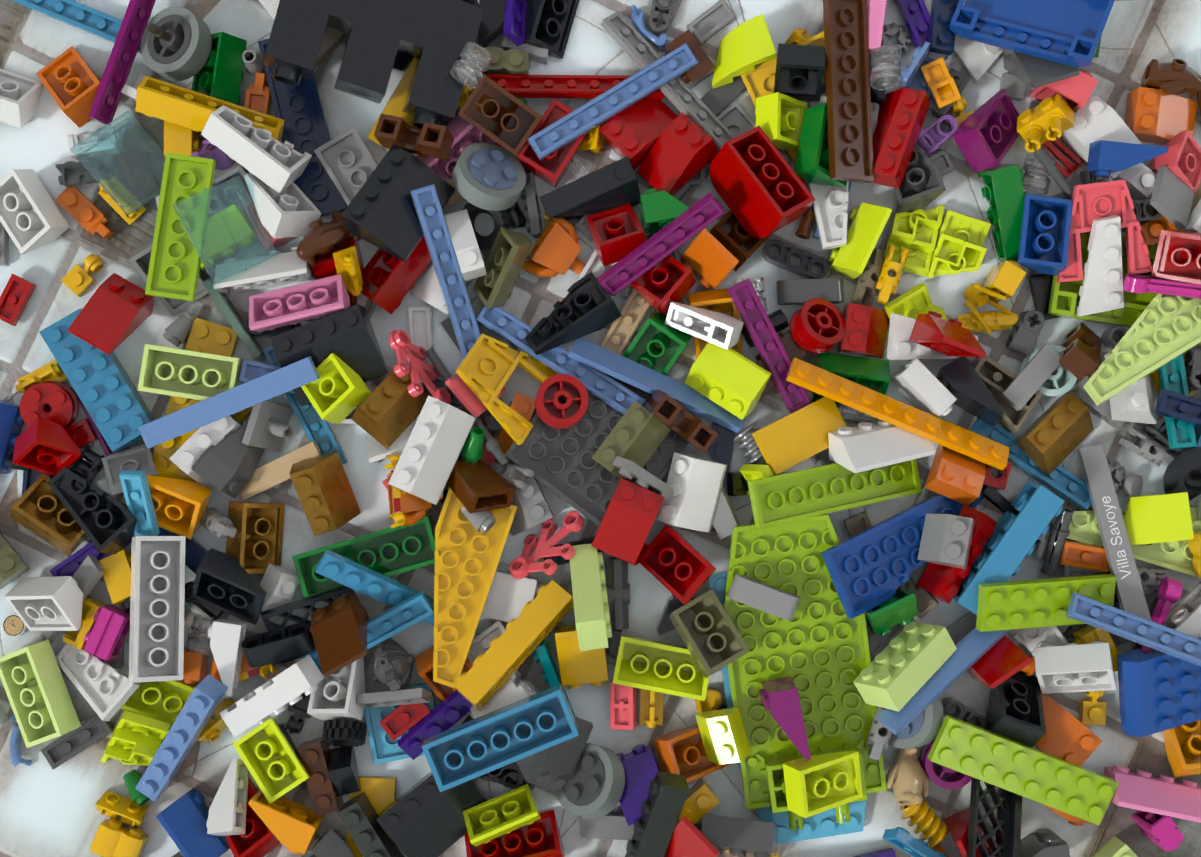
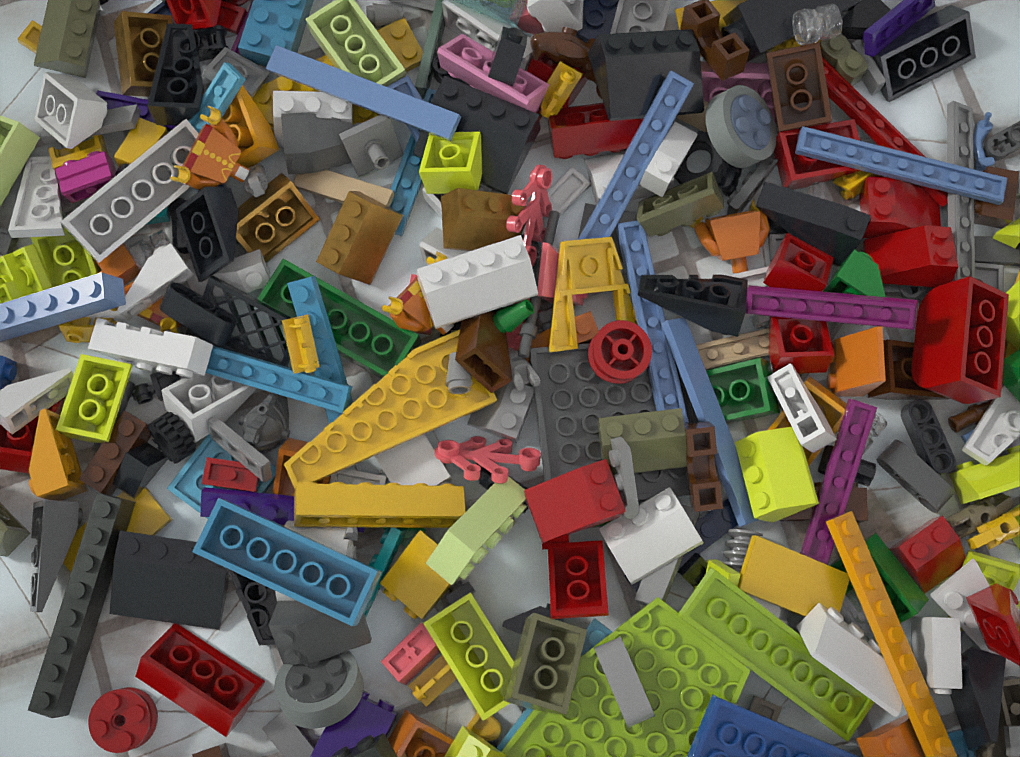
camera: 55 degrees right, 10 degrees down
tile [2,613,28,637] -> none
reddish brown slope [310,593,367,677] -> none
neon yellow slope [463,784,541,847] -> none
dark grey piece [606,558,630,630] -> none
red wheel [790,298,846,354] -> none
none -> orange torso [170,106,250,189]
none -> yellow hinge [282,314,320,374]
none -> black slope [488,26,528,86]

